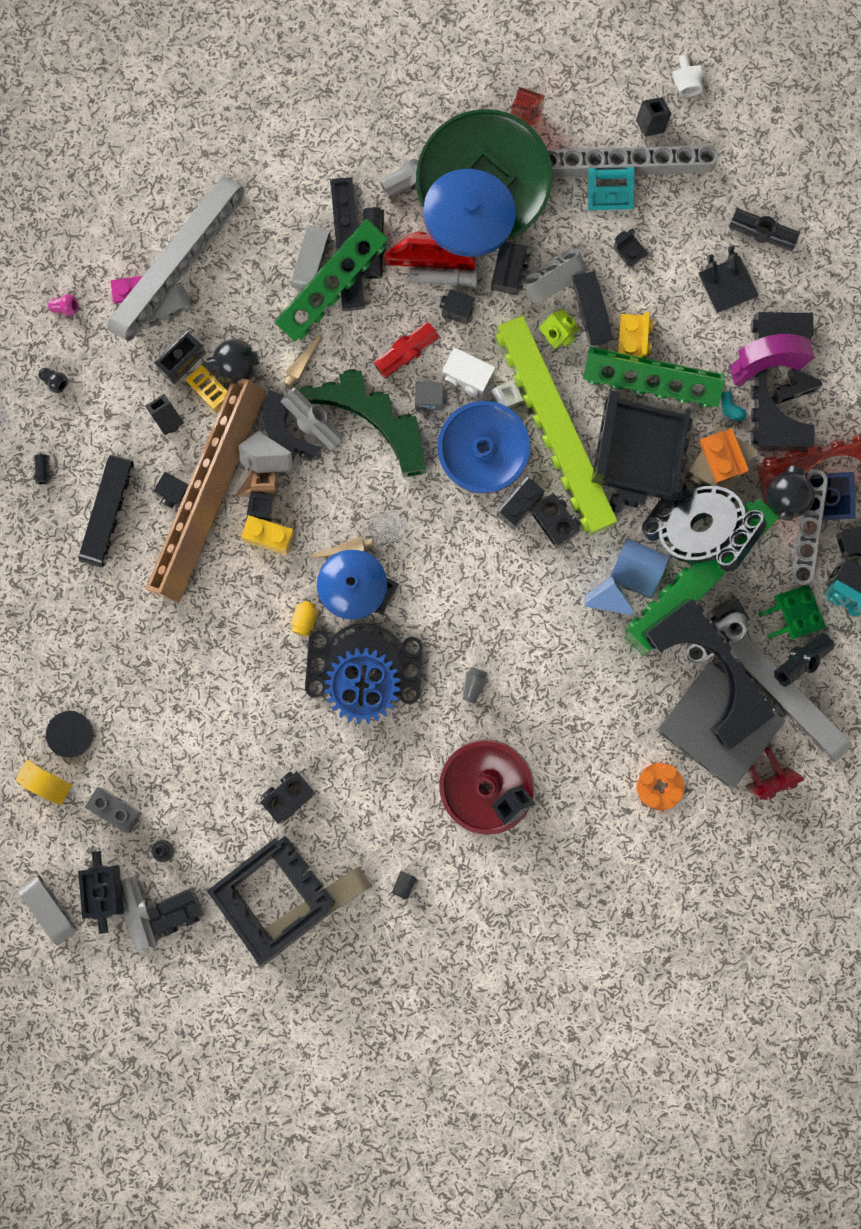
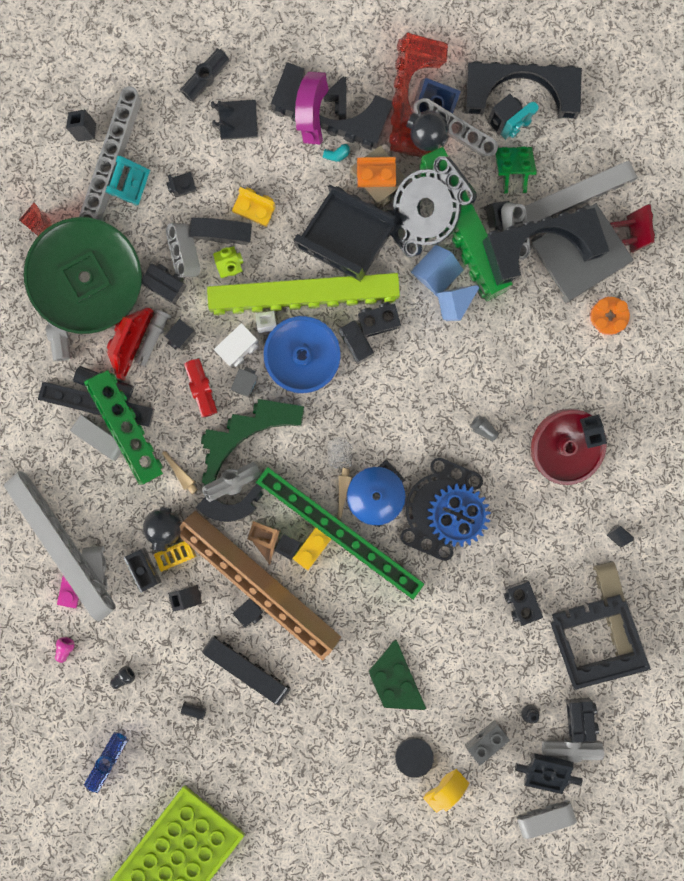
camera: 70 degrees left, 5 degrees up
light grey slope [238,431,293,473] -> none
yellow brick [291,601,319,637] -> none
blue dish [423,169,516,257] -> none
green brick [583,347,725,408] -> none
black bracket [610,489,647,513] -> none
white piece [673,55,703,97] -> none
black piece [774,633,834,687] -> none
none -> green brick [256,467,425,600]
none -> dark green wing [368,639,426,710]

